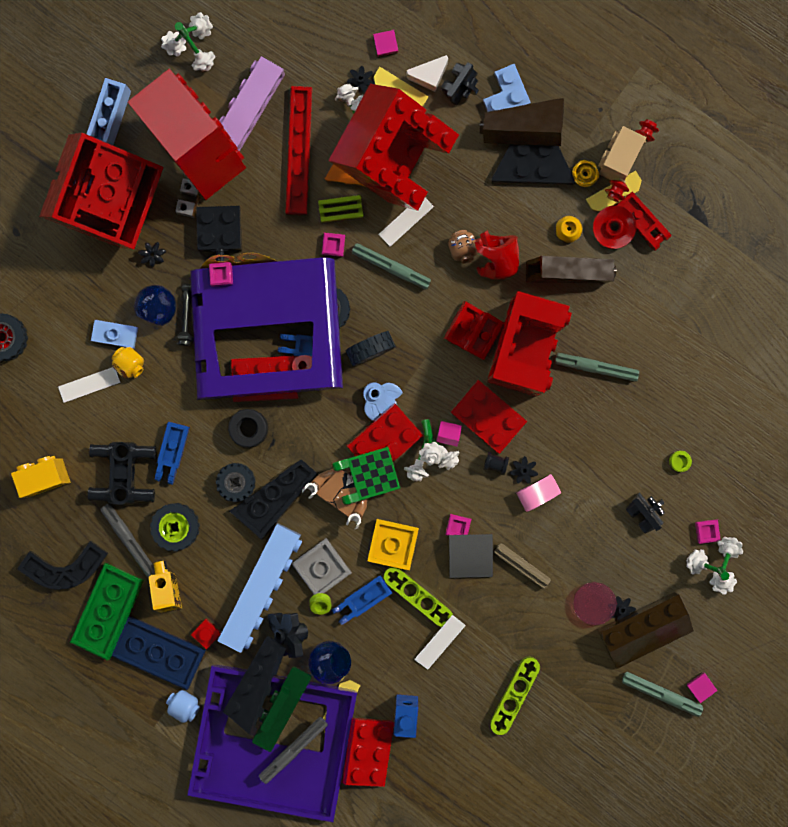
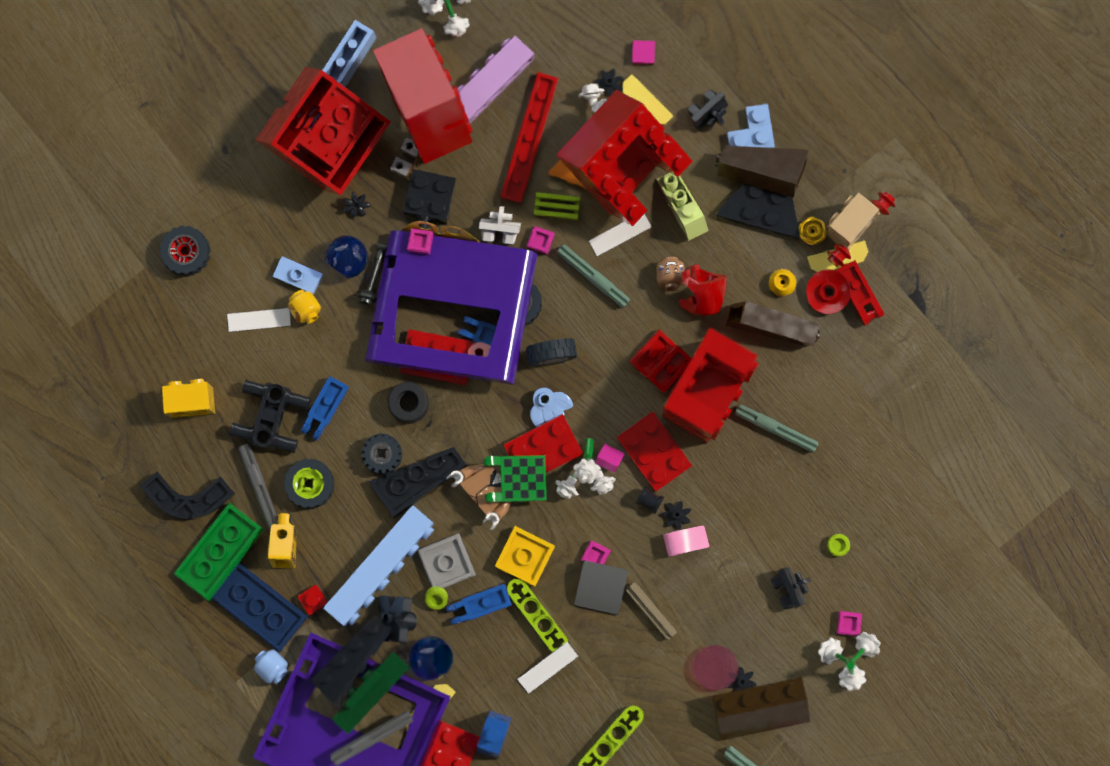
camera: 20 degrees right, 5 degrees down
white slope [406,55,448,92] -> none
none -> white hips [479,206,521,244]
none -> yellowish green slope [657,173,709,240]

